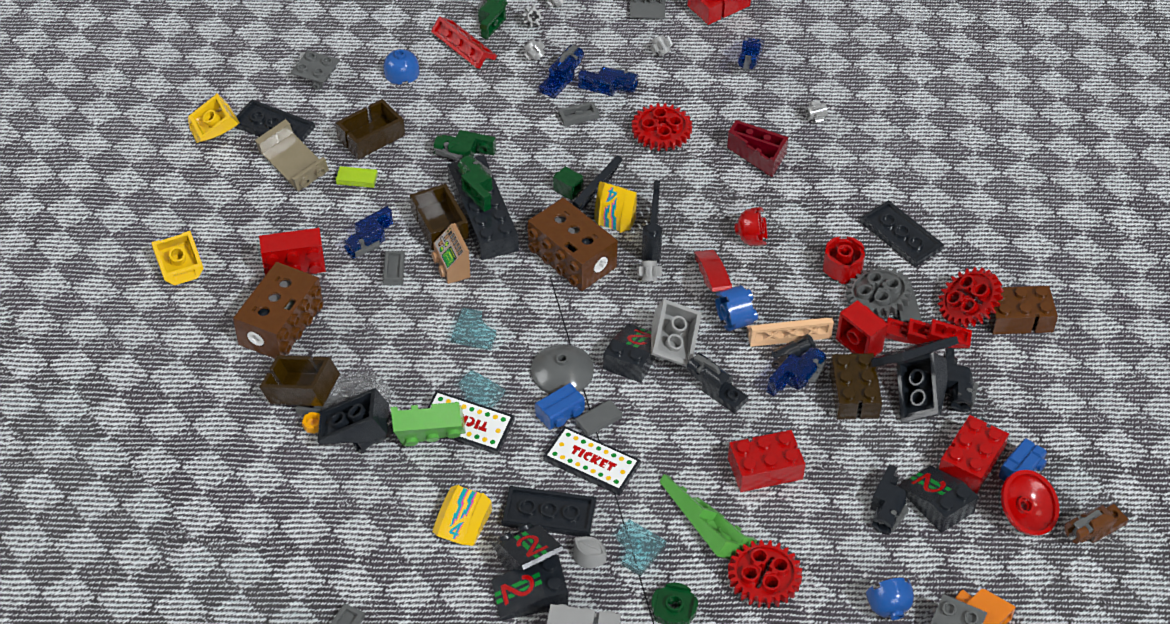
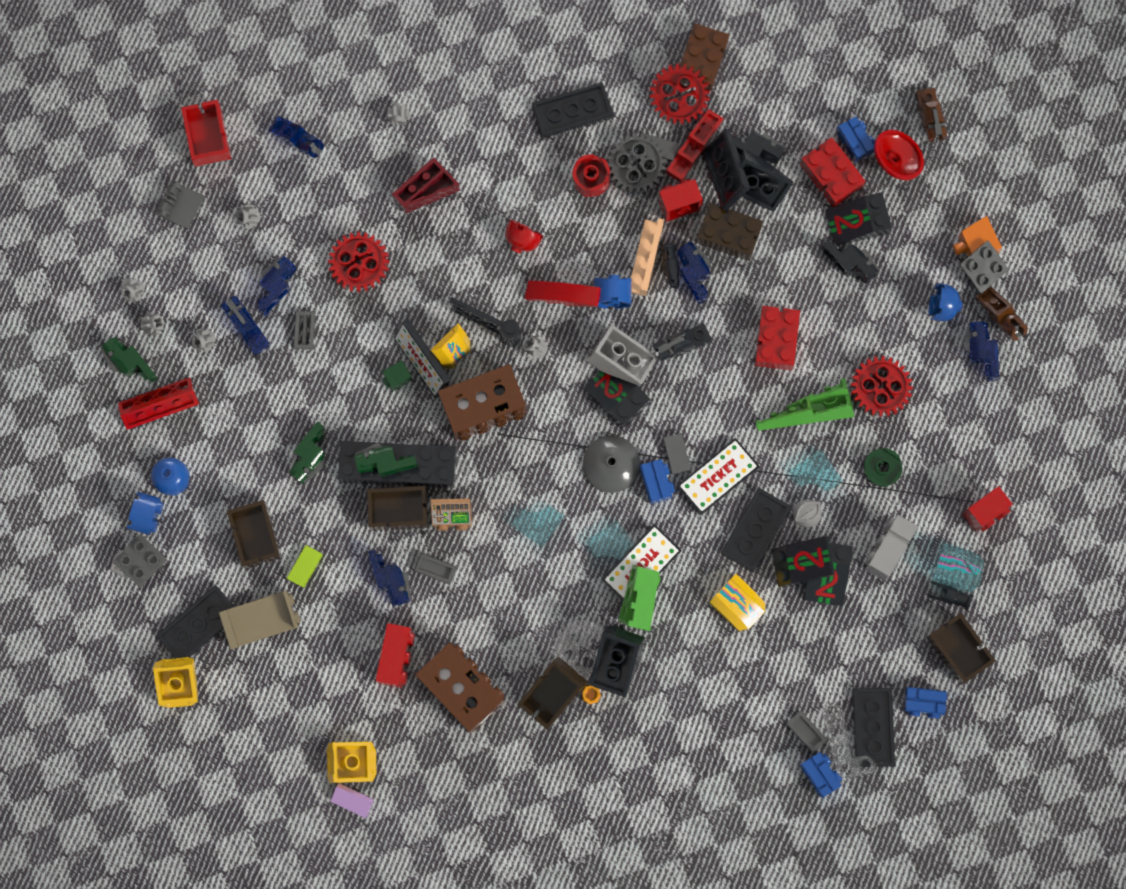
camera: 65 degrees left, 30 degrees up
none -> blue brick [127,492,164,535]
none -> lavender tile [331,783,374,818]

